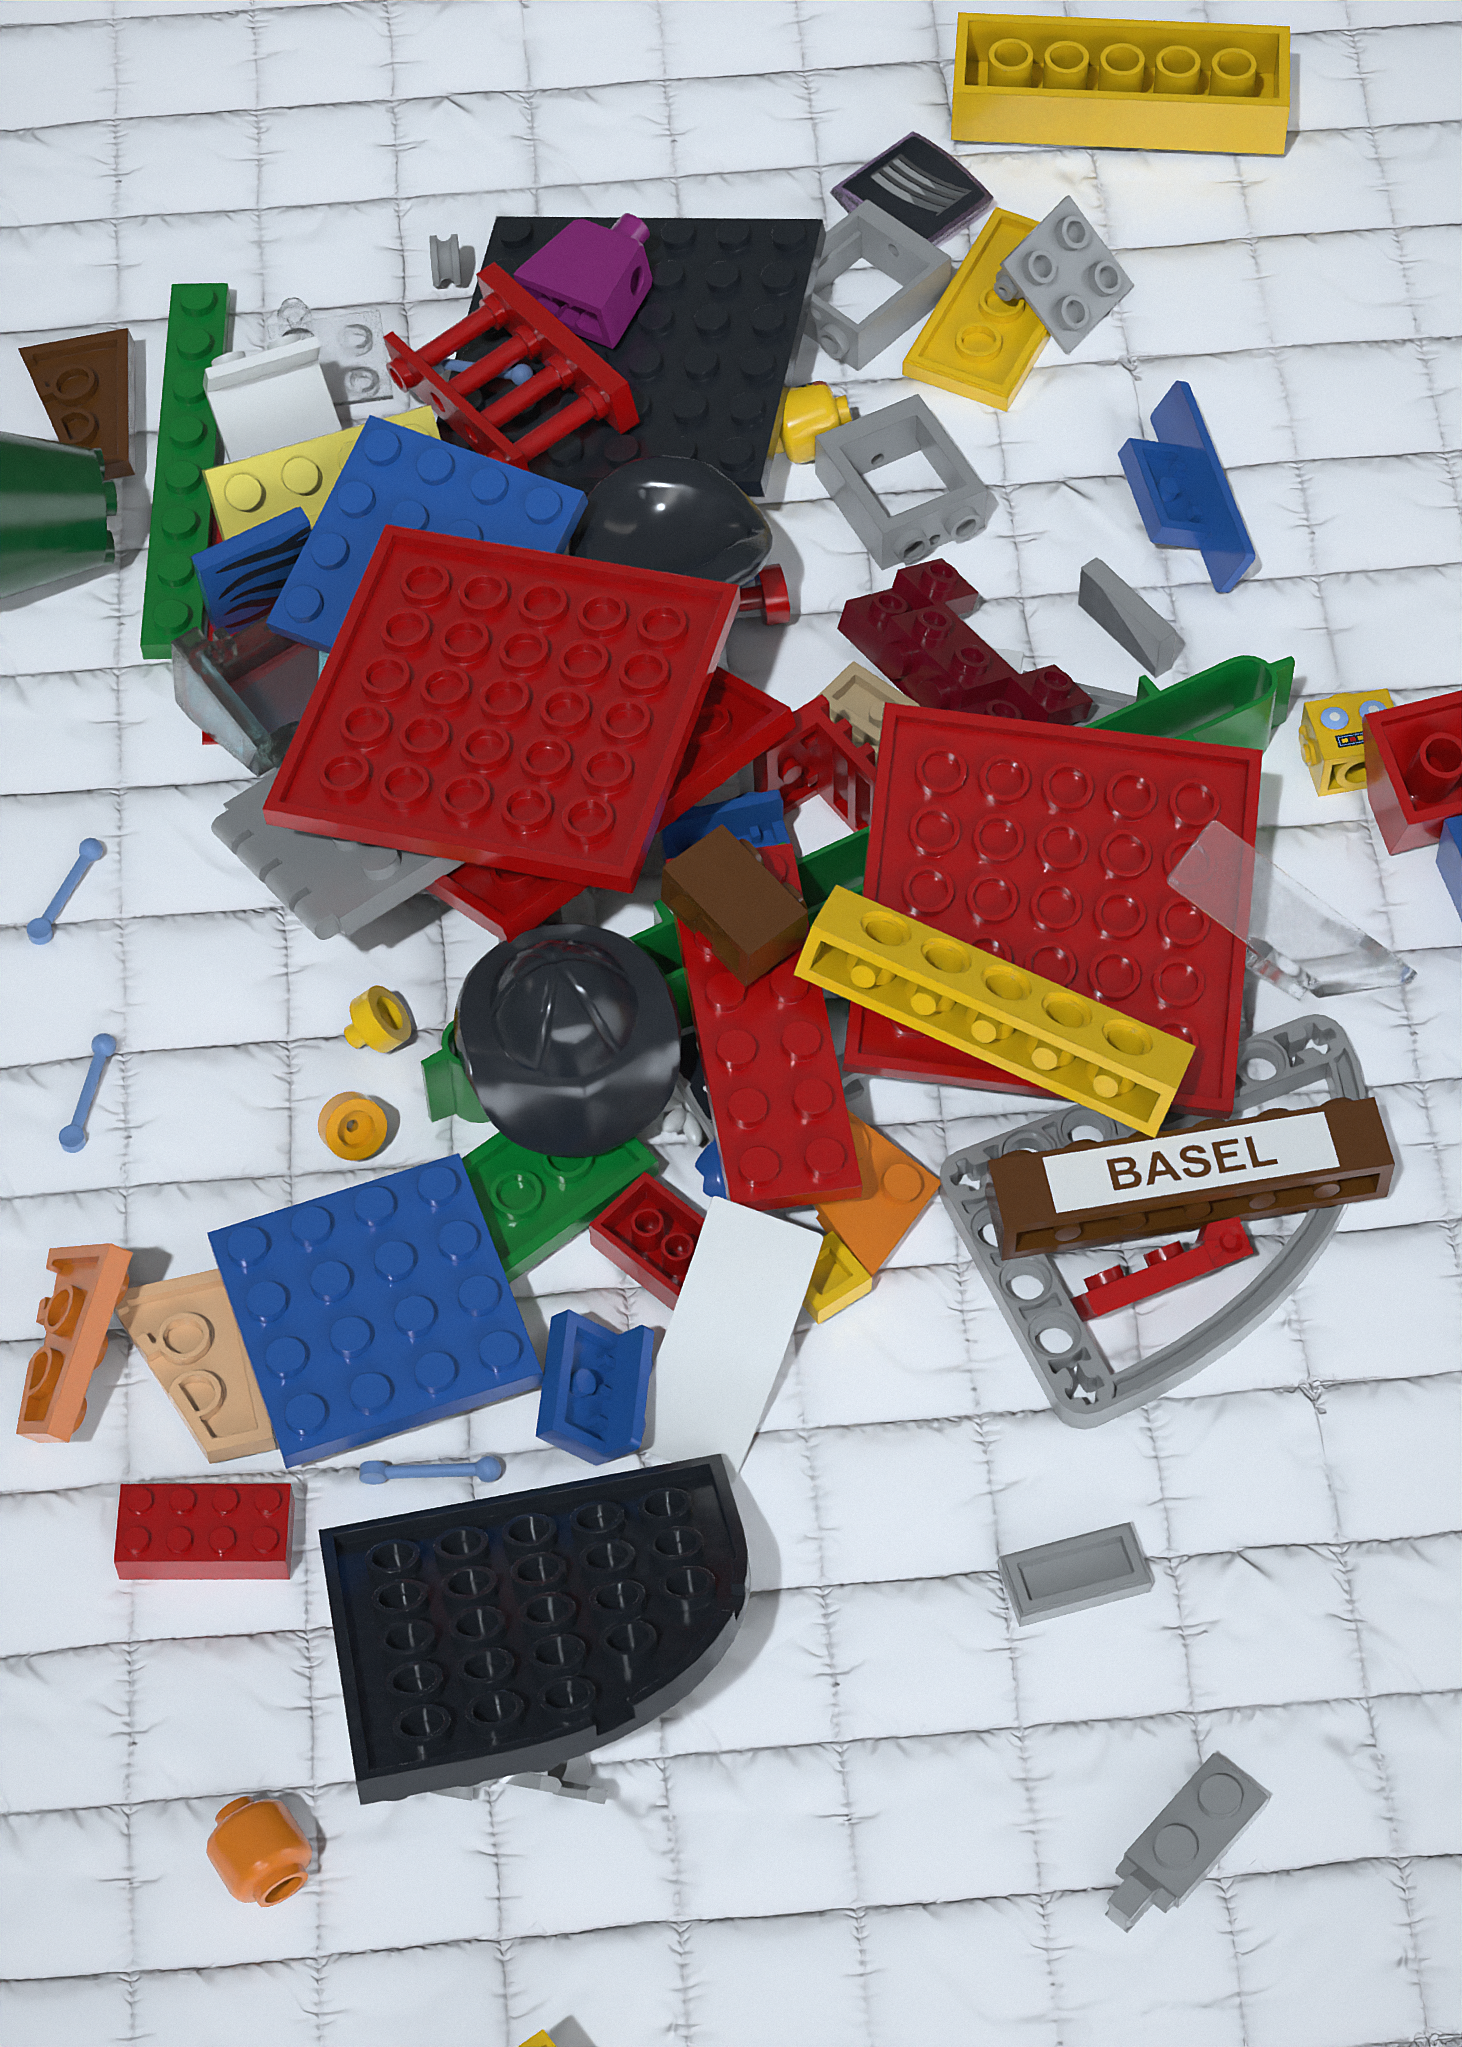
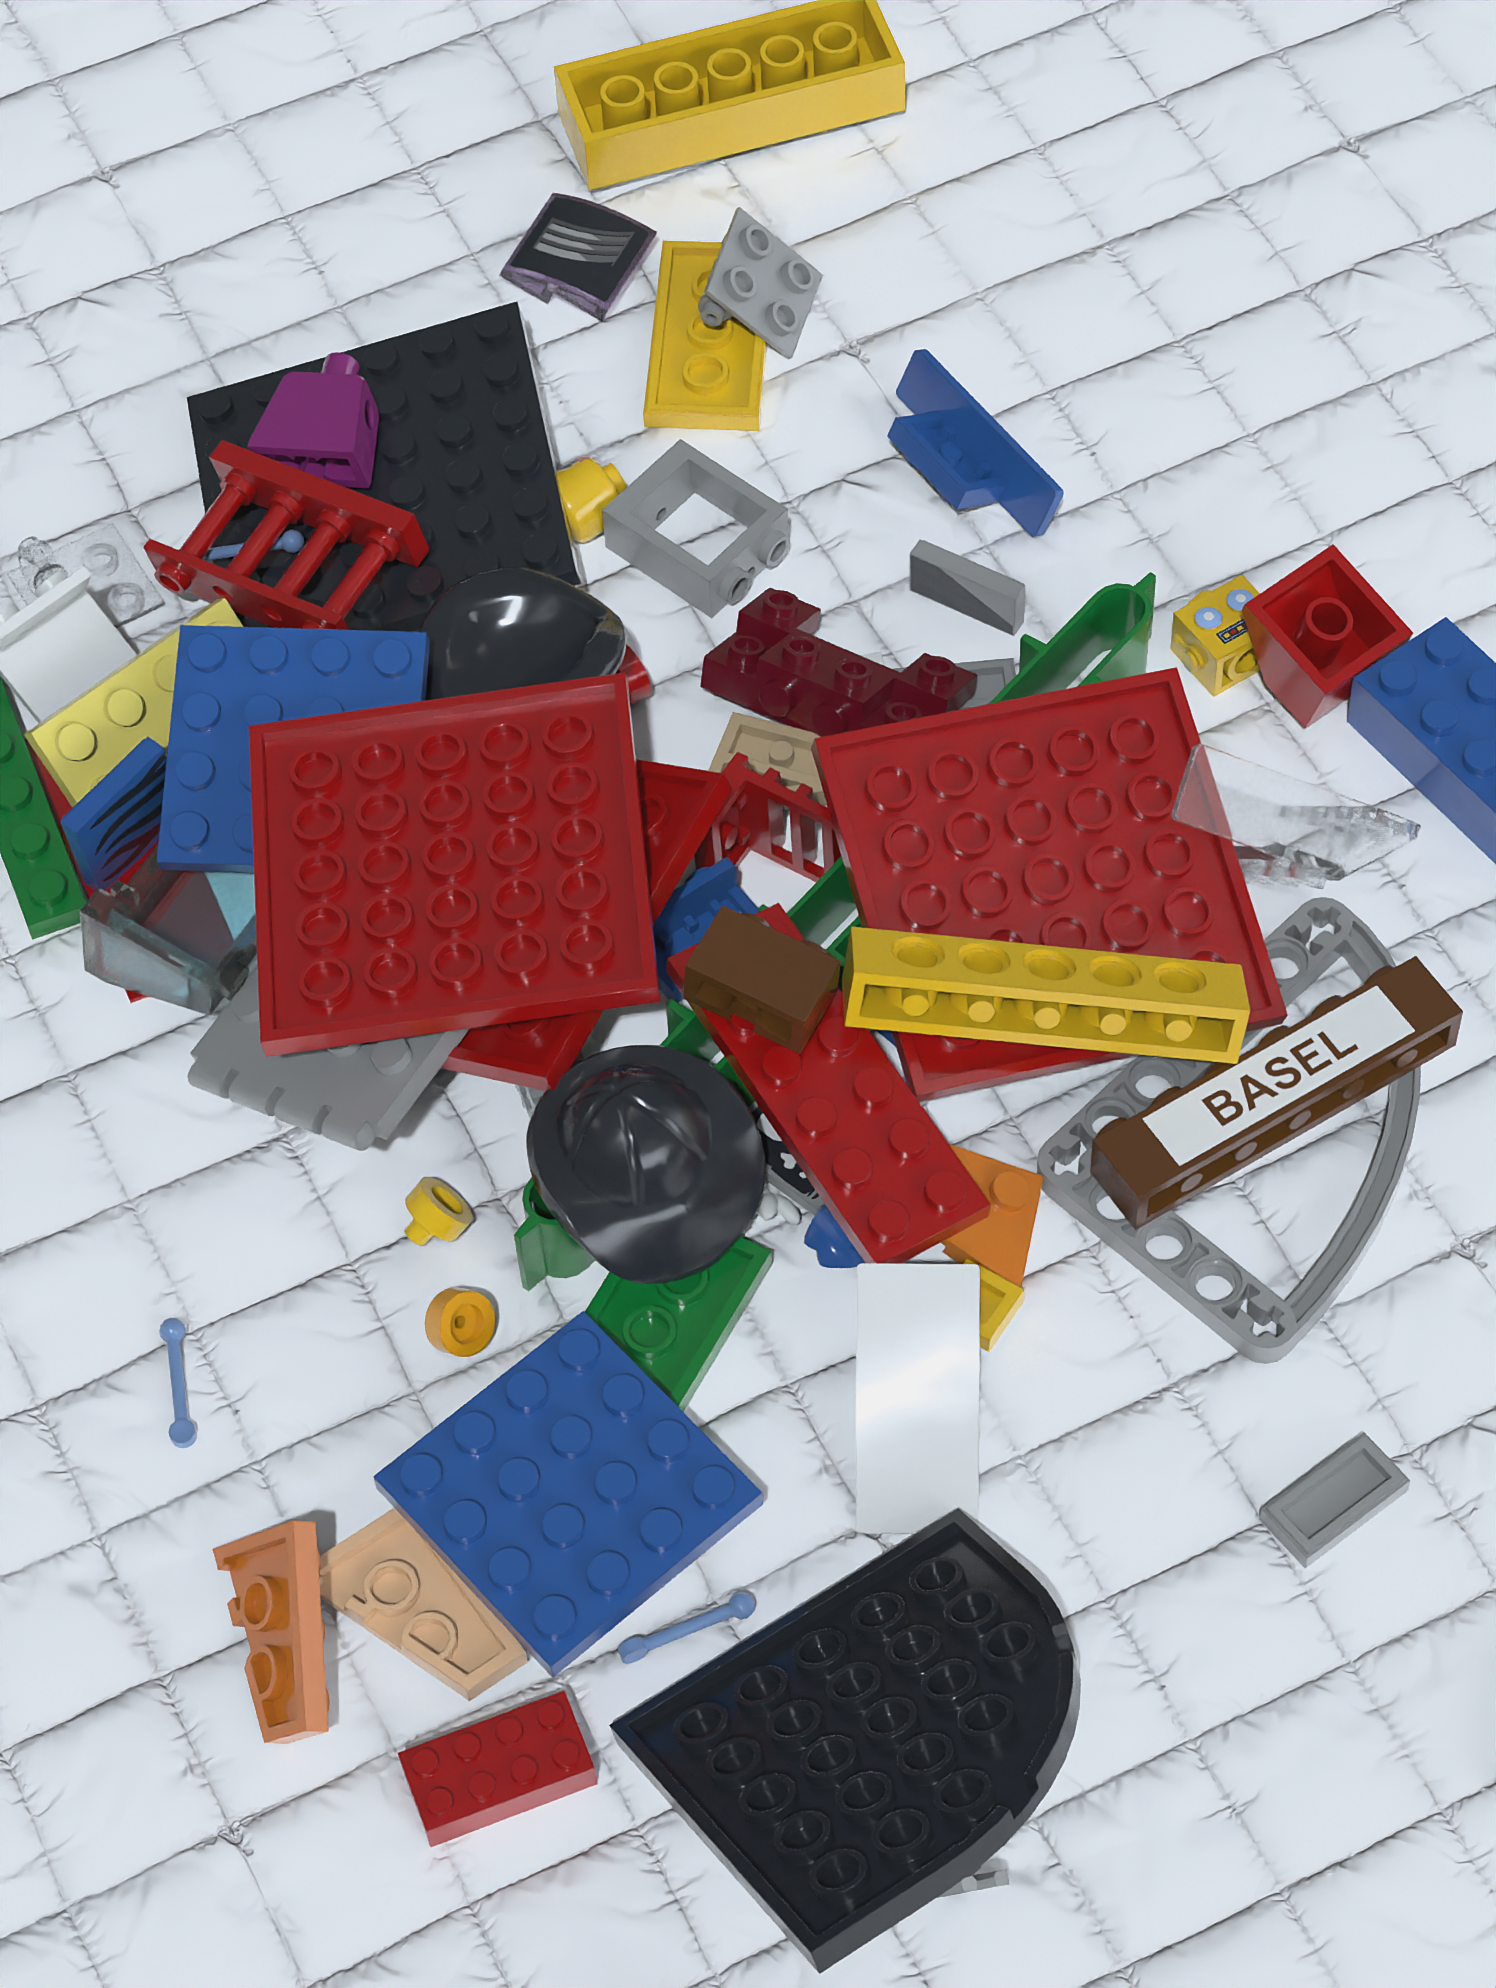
camera: 20 degrees left, 0 degrees up
medium blue hinge [26,837,103,945] -> none
light grey bush [429,234,462,286] -> none
blue bracket [535,1309,654,1466] -> none
red piece [589,1172,705,1312] -> none
light grey window [803,199,951,371] -> none
red hinge [1070,1216,1254,1322] -> none

